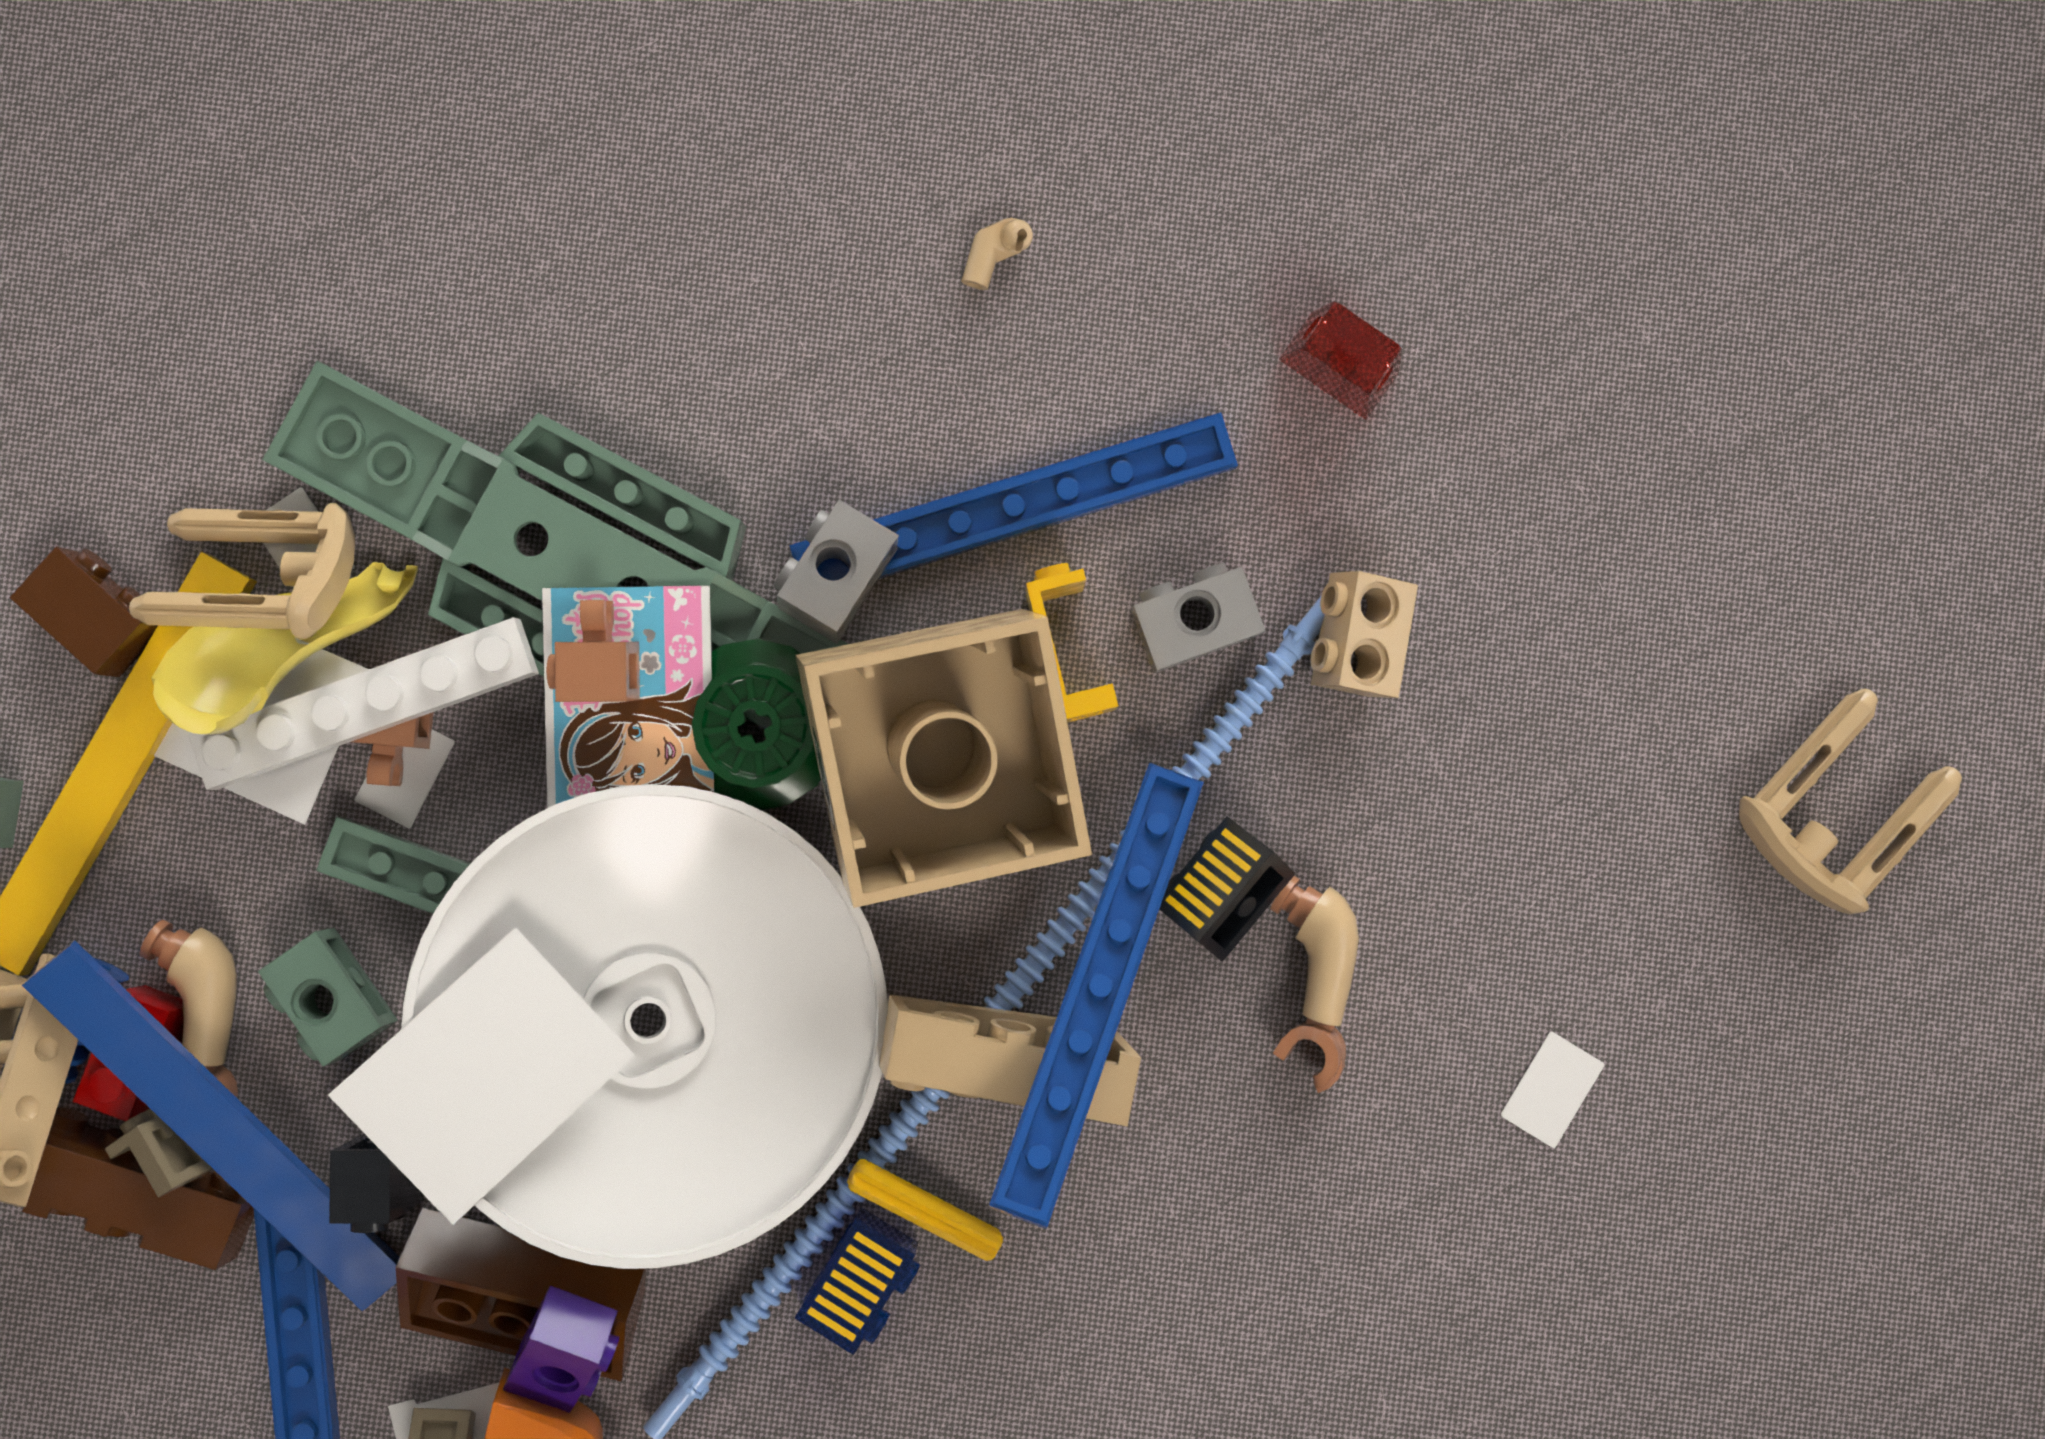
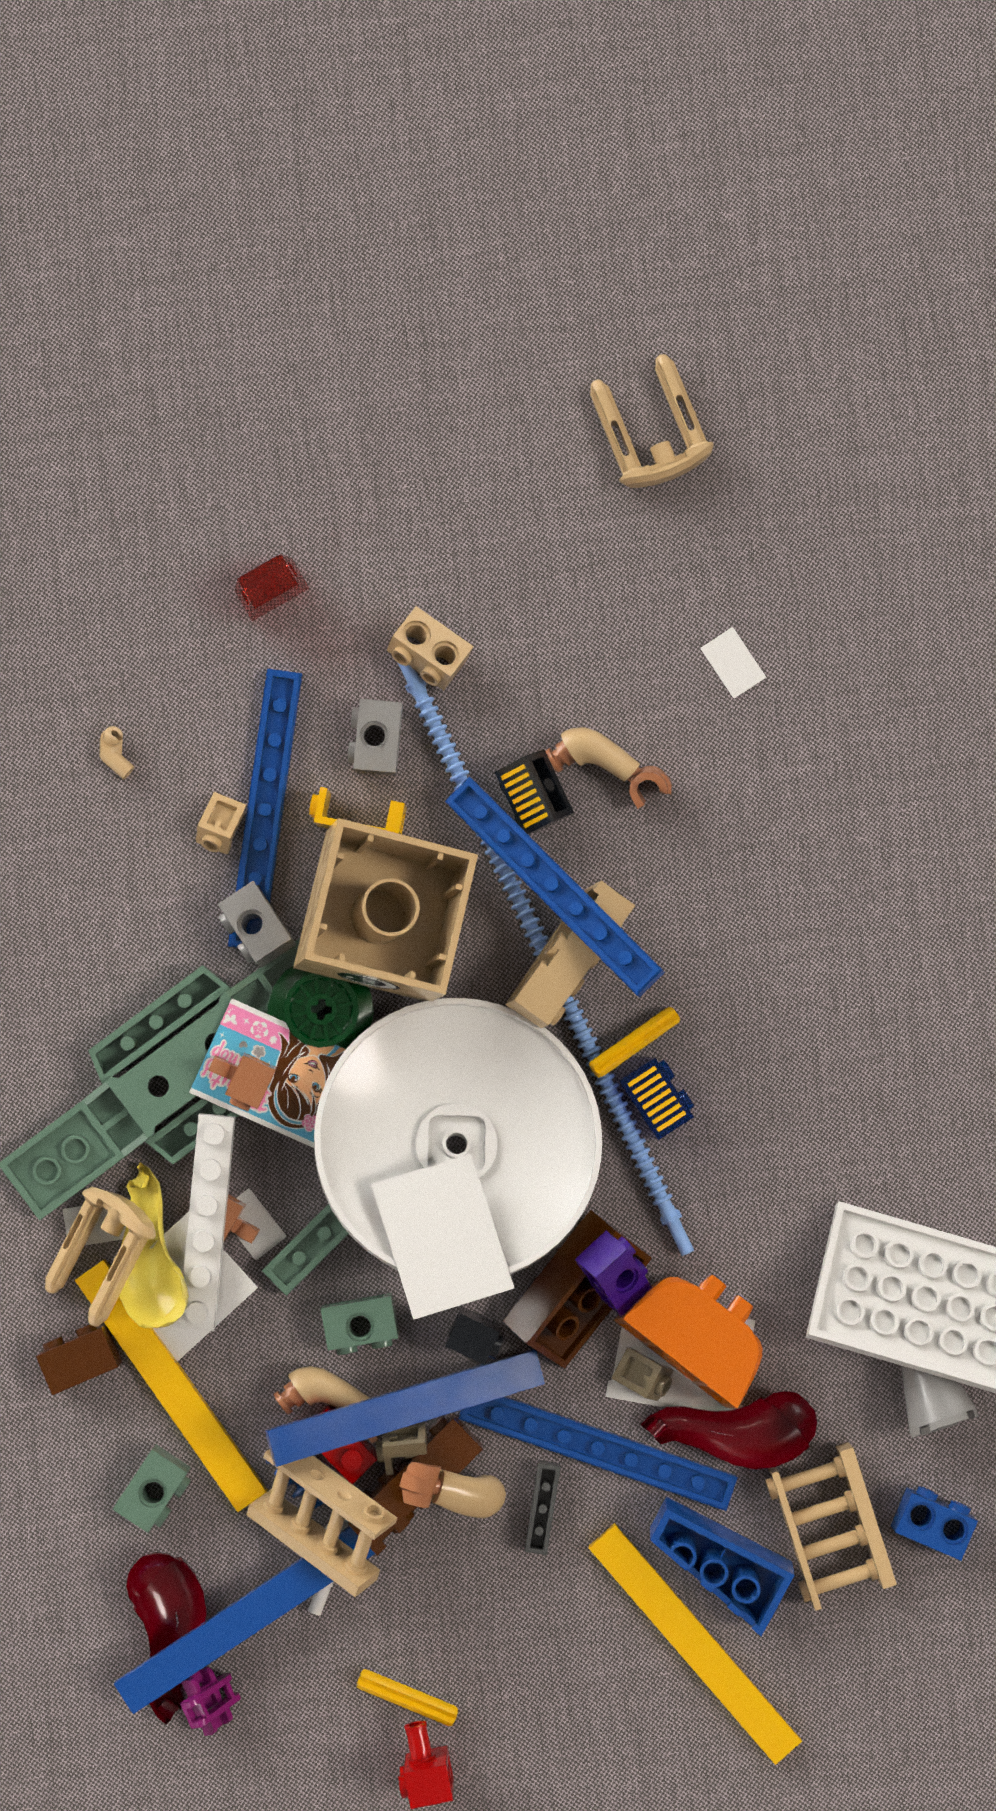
camera: 70 degrees left, 0 degrees up
none -> tan bracket [196,792,246,854]
none -> tan piece [399,1462,506,1519]
none -> dark grey piece [524,1460,561,1555]

